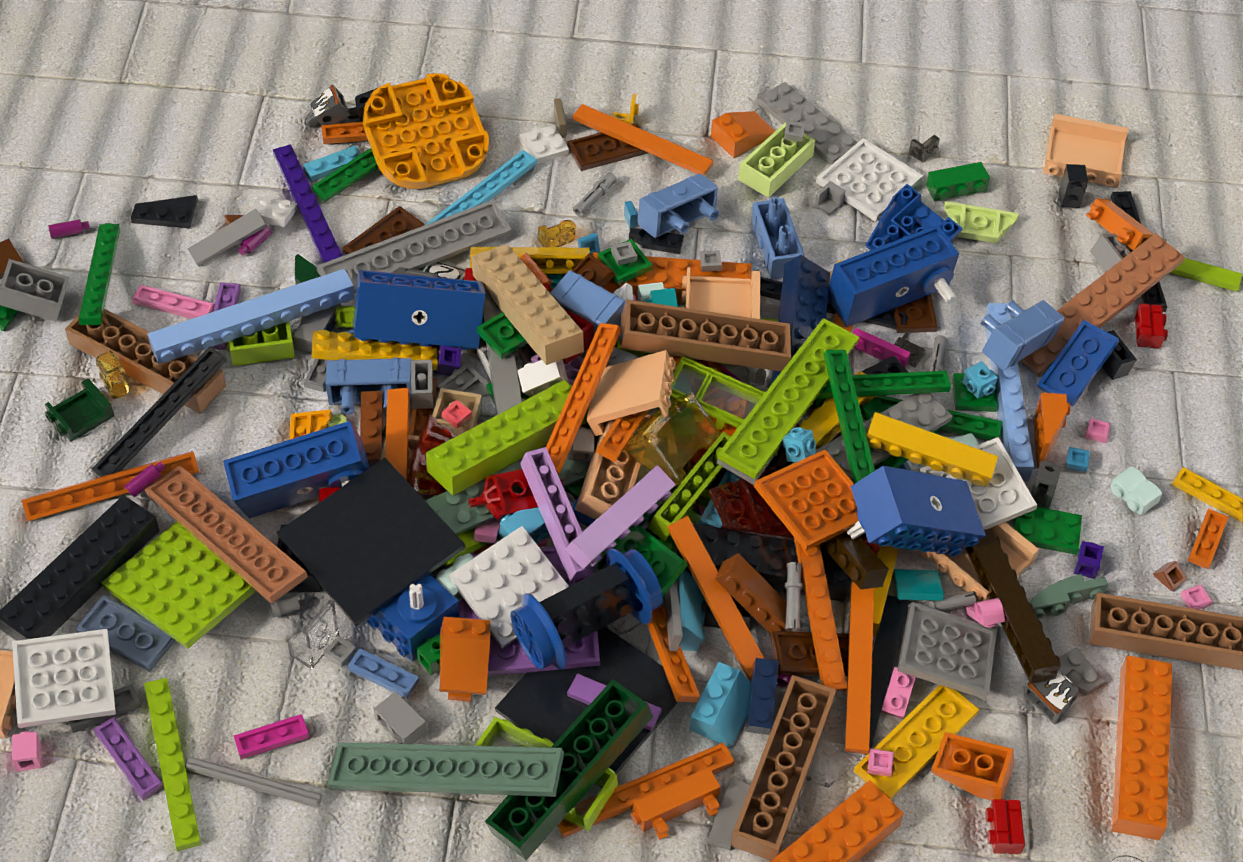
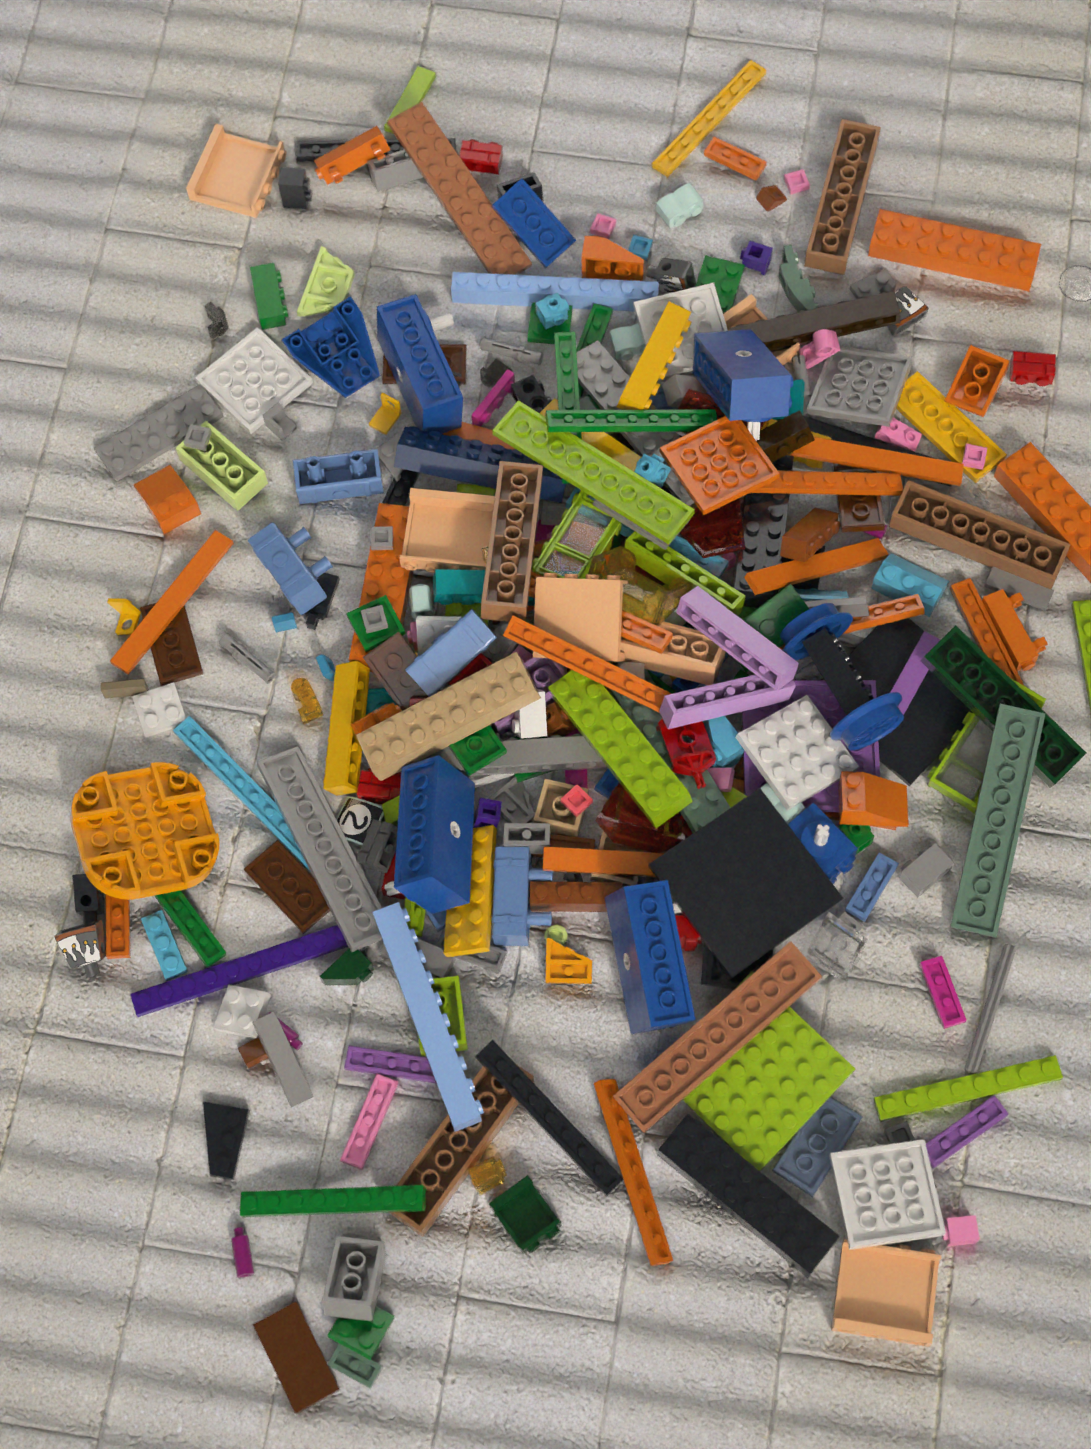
camera: 80 degrees left, 15 degrees up
magenta cylinder [125,461,166,498] -> none
dark blue brick [746,658,779,735] -> none
light grey pin [785,562,803,632] -> none
medium blue piece [980,300,1064,370] -> none

